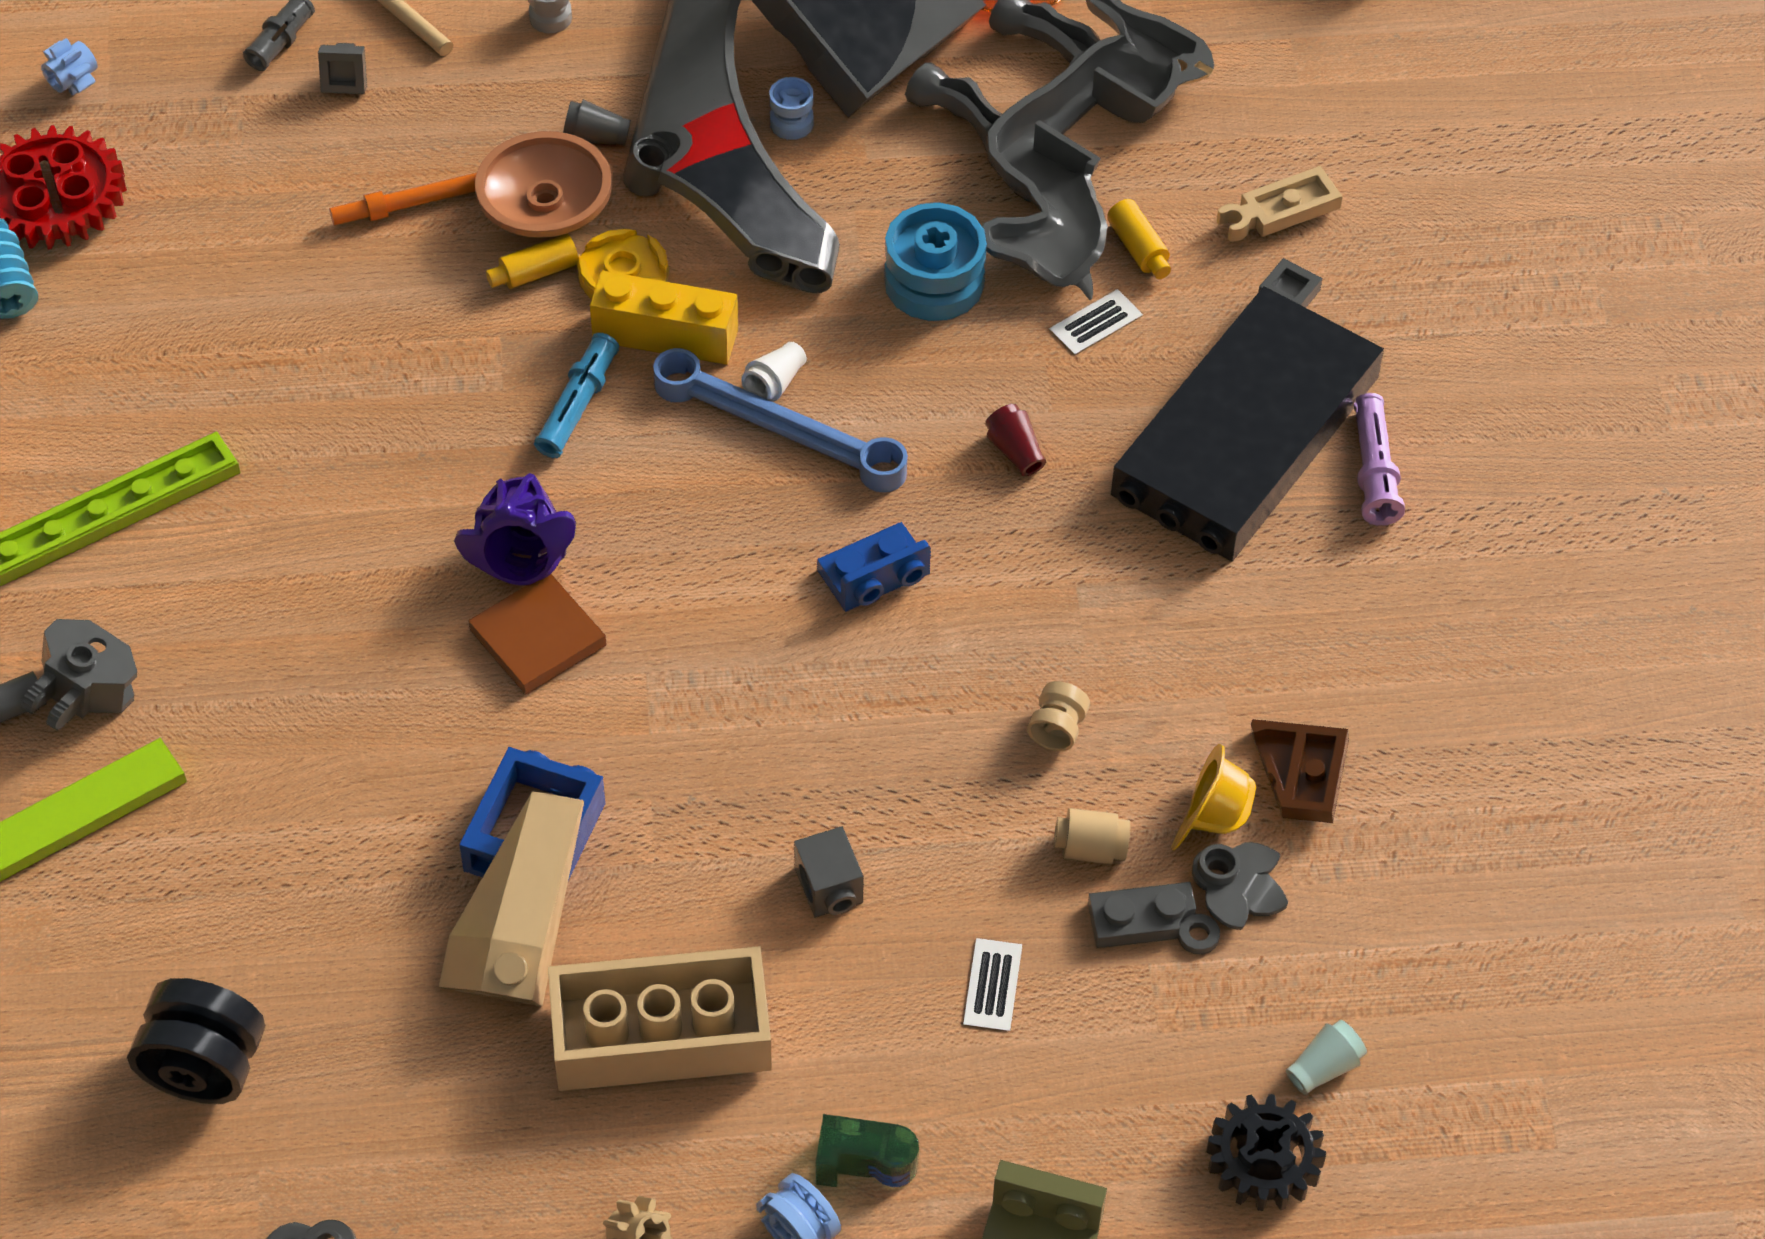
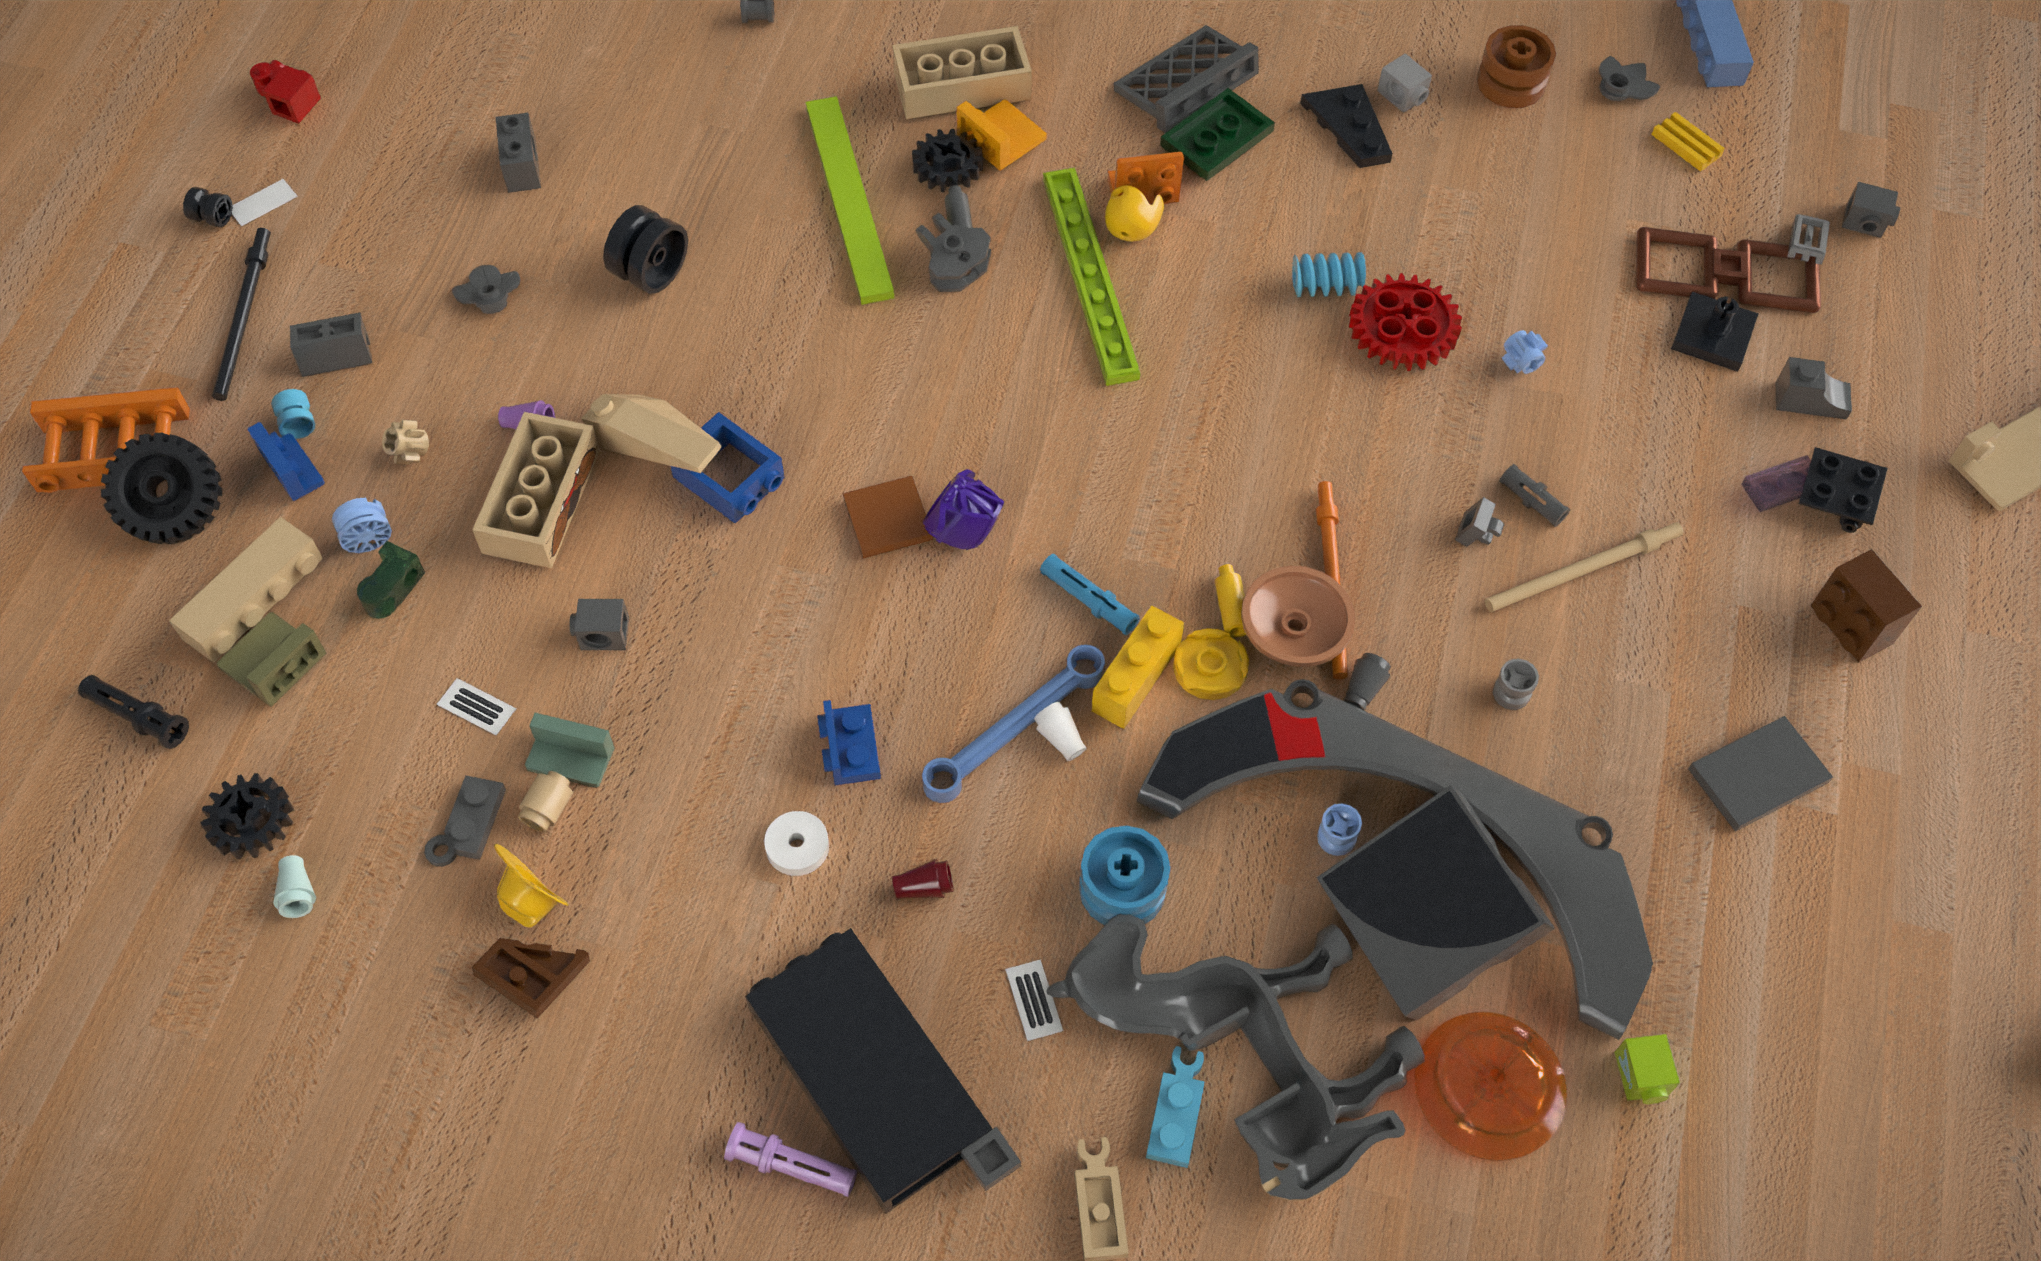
camera: 110 degrees right, 5 degrees up
tan wheel [1027,681,1090,751] -> none
yellow cylinder [1107,199,1171,279] -> none
dark grey plate [1192,842,1288,930] -> none
none -> medium lavender cone [498,400,555,430]
none -> sand green panel [525,713,615,788]
none -> white piece [764,811,829,876]
none -> medium azure plate [1146,1046,1205,1168]

